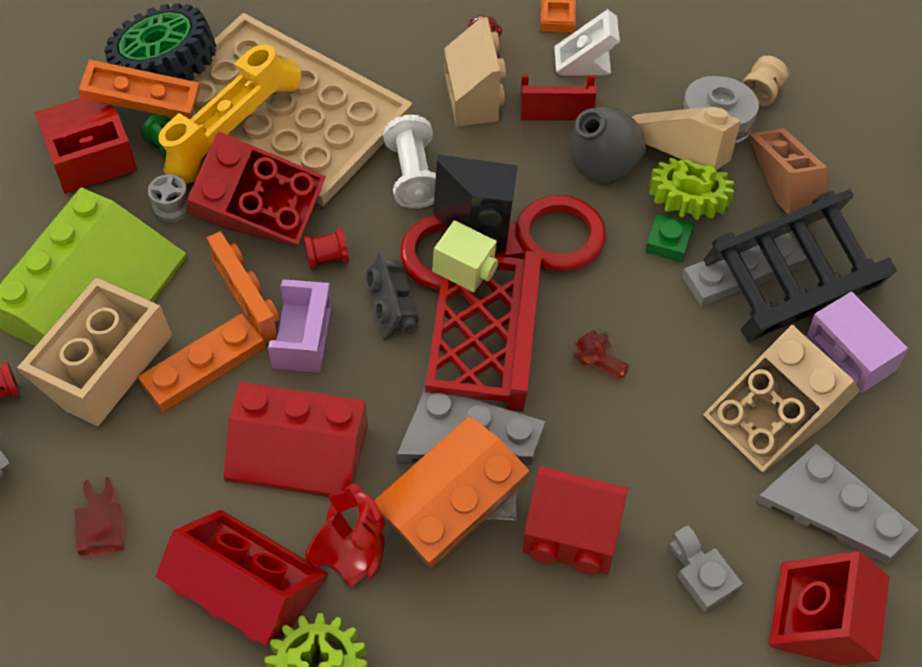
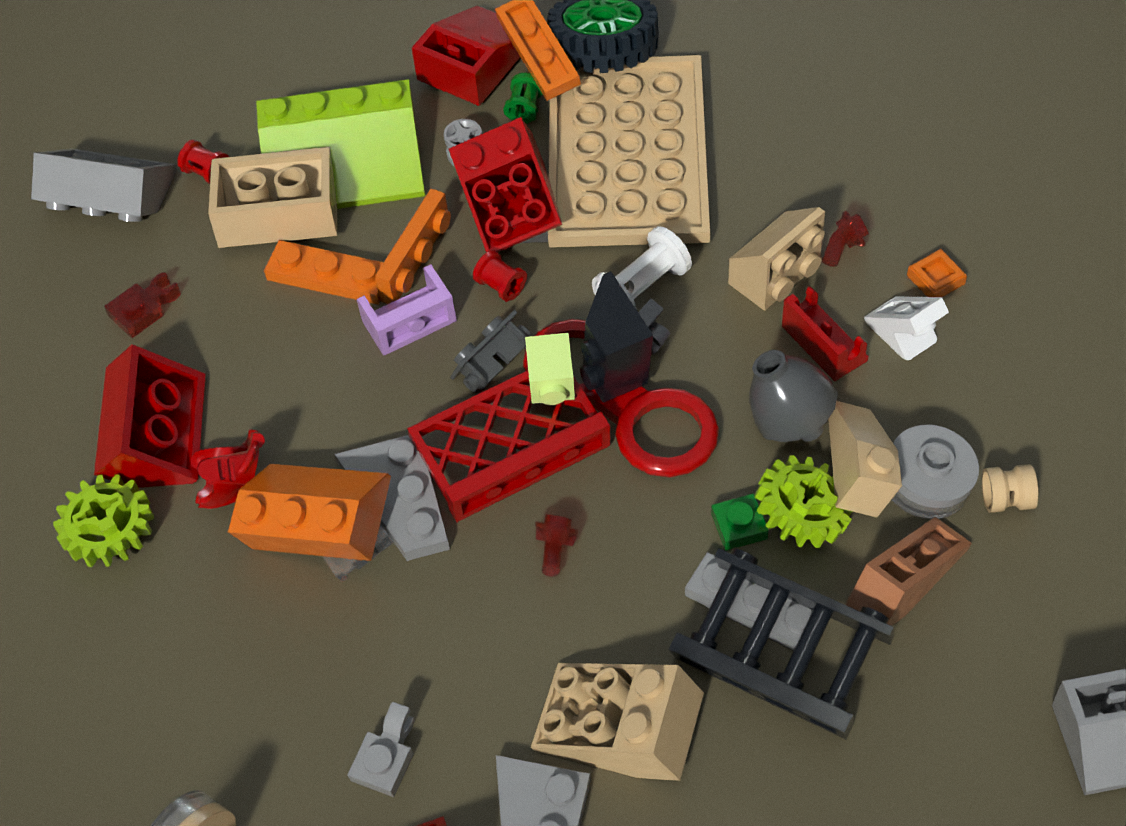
camera: 60 degrees right, 0 degrees up
yellow plate [159,44,301,184] -> none
red slope [223,382,368,497] -> none
red slope [522,466,628,575] -> none
lavender panel [807,291,908,393] -> none

